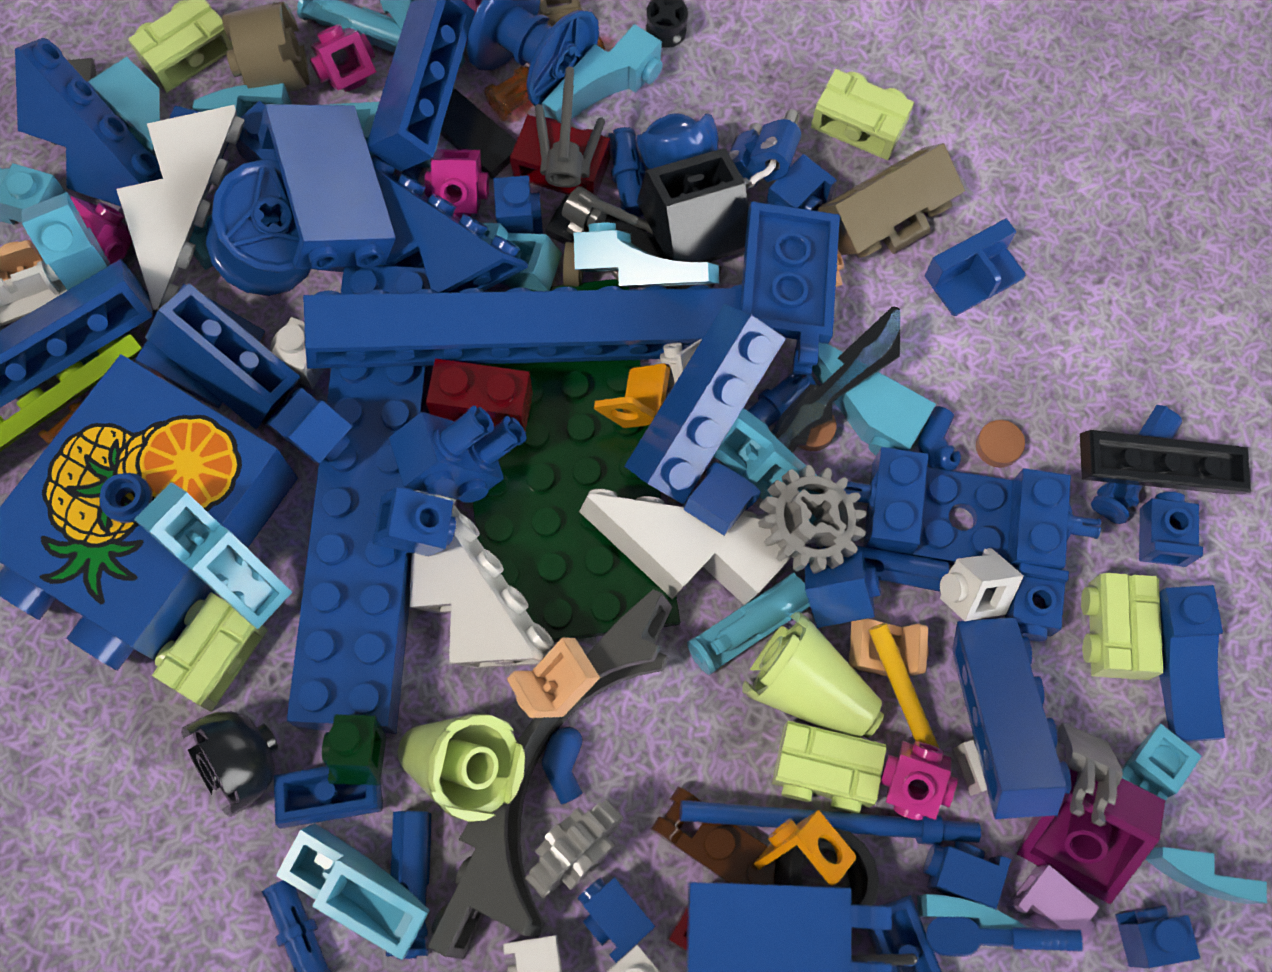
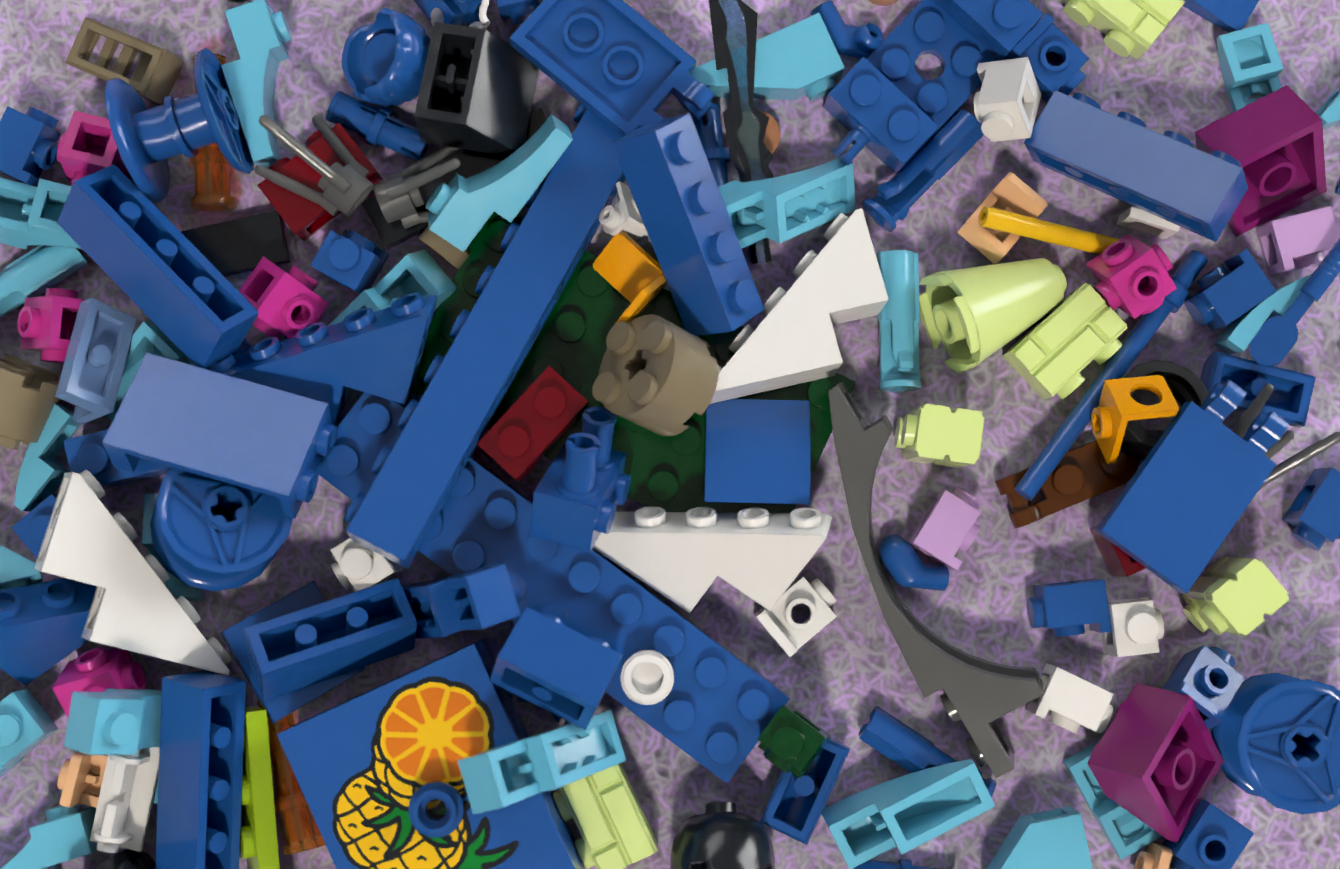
camera: 60 degrees left, 15 degrees up
blue brick [373,487,456,557] -> none
yellowish green cone [398,713,525,822] -> none
light nougat bracket [507,638,600,718] -> none
light grey gear [525,799,624,898] -> none
blue tile [684,462,761,536] -> none
light grey gear [758,465,867,574] -> none
blue brick [805,550,881,628] -> none
light grey arm [1058,722,1123,826] -> none
none -> medium blue panel [55,297,137,424]
none -> blue brick [490,606,623,730]
none -> dark tan brick [592,315,719,436]
none -> white tile [621,650,674,705]
none -> blue slope [704,399,810,504]
none -> white brick [754,576,837,657]
none -> yellowish green brick [894,404,985,468]
none -> lavender brick [908,487,982,571]

